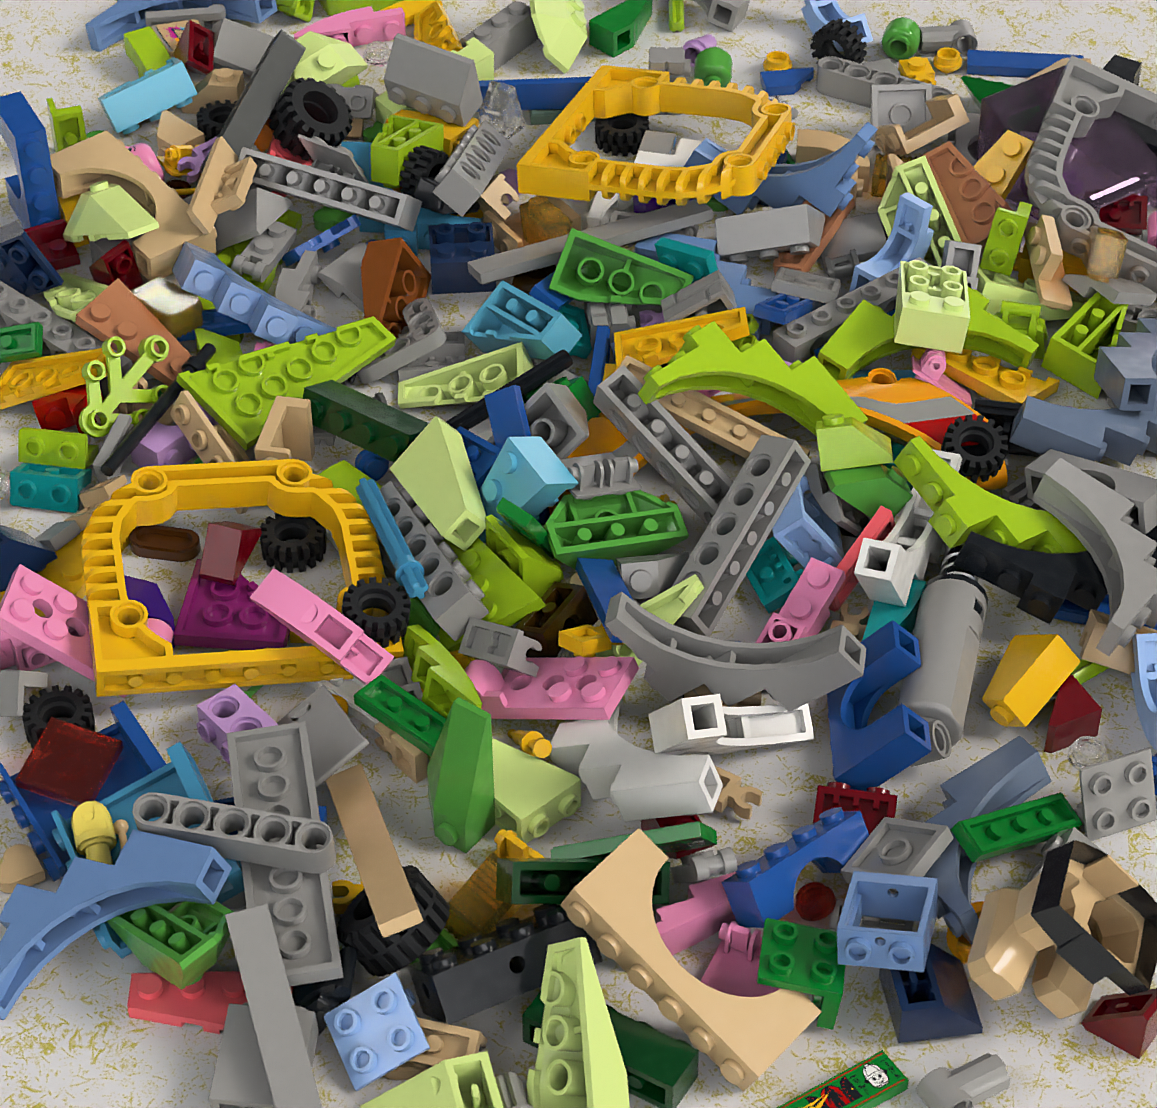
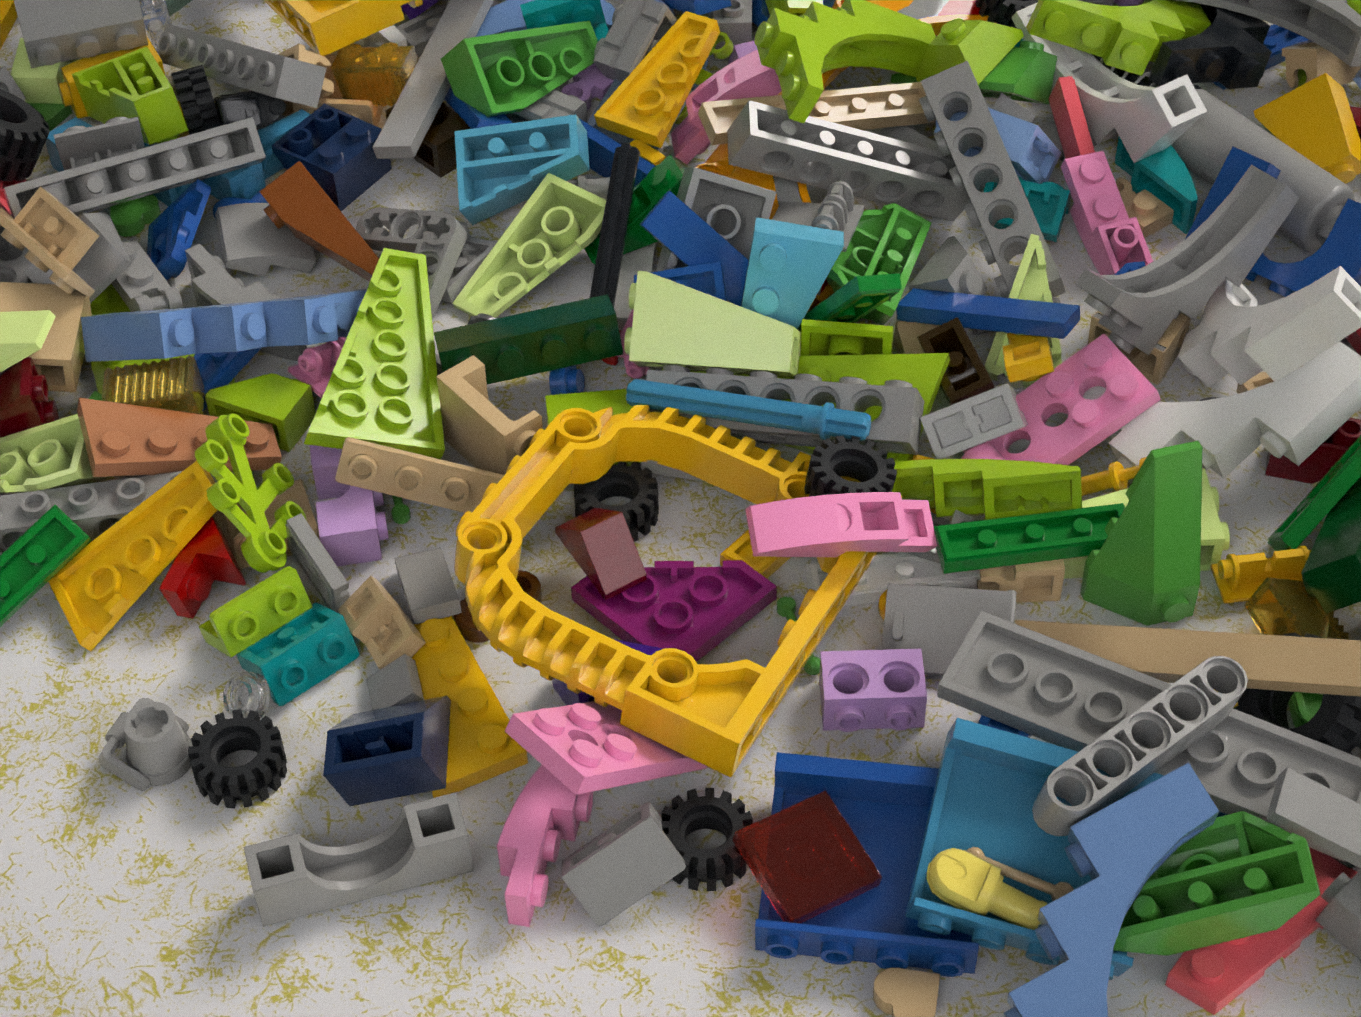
camera: 50 degrees left, 5 degrees up
black bar [101,343,216,476] -> none

